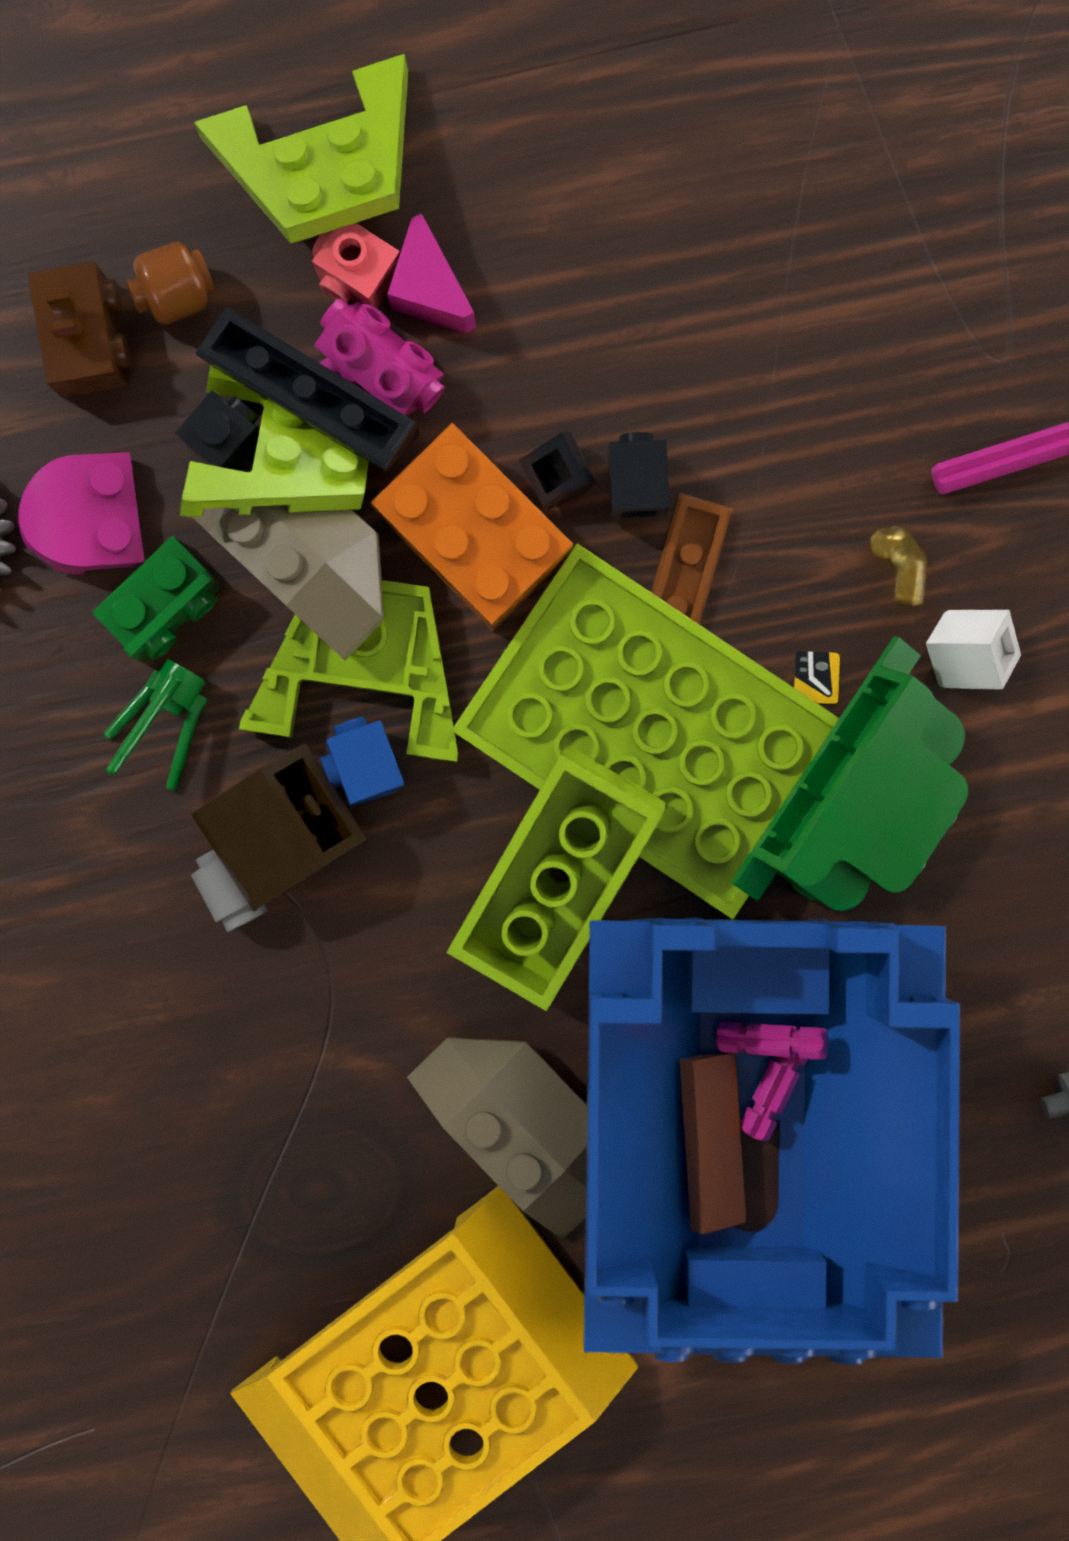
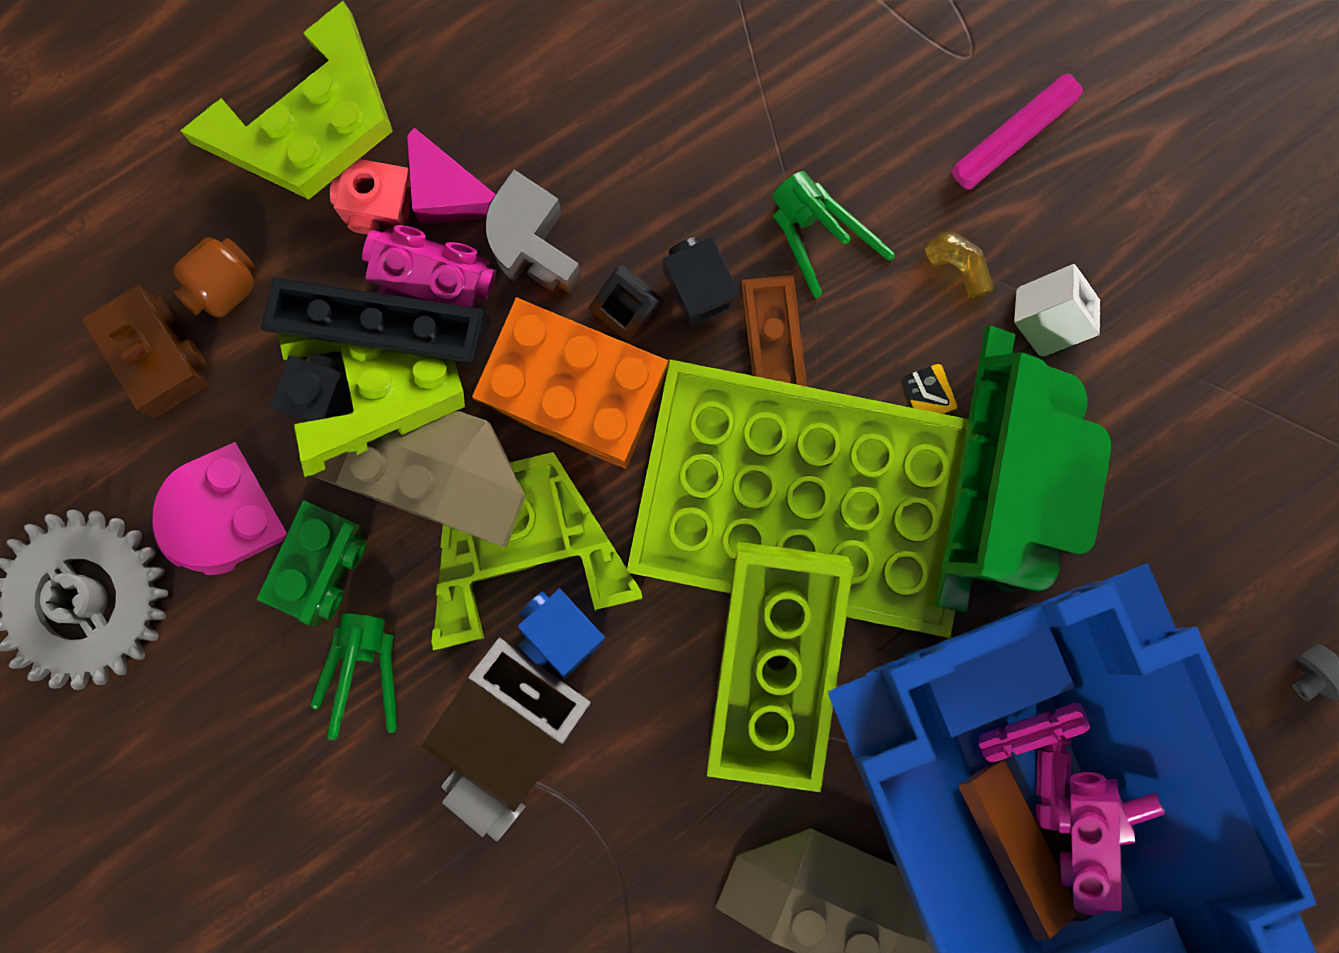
camera: 25 degrees left, 5 degrees down
none -> light grey brick [486,170,582,294]
none -> green plant [772,171,895,298]
none -> dark pink brick [1059,772,1165,915]

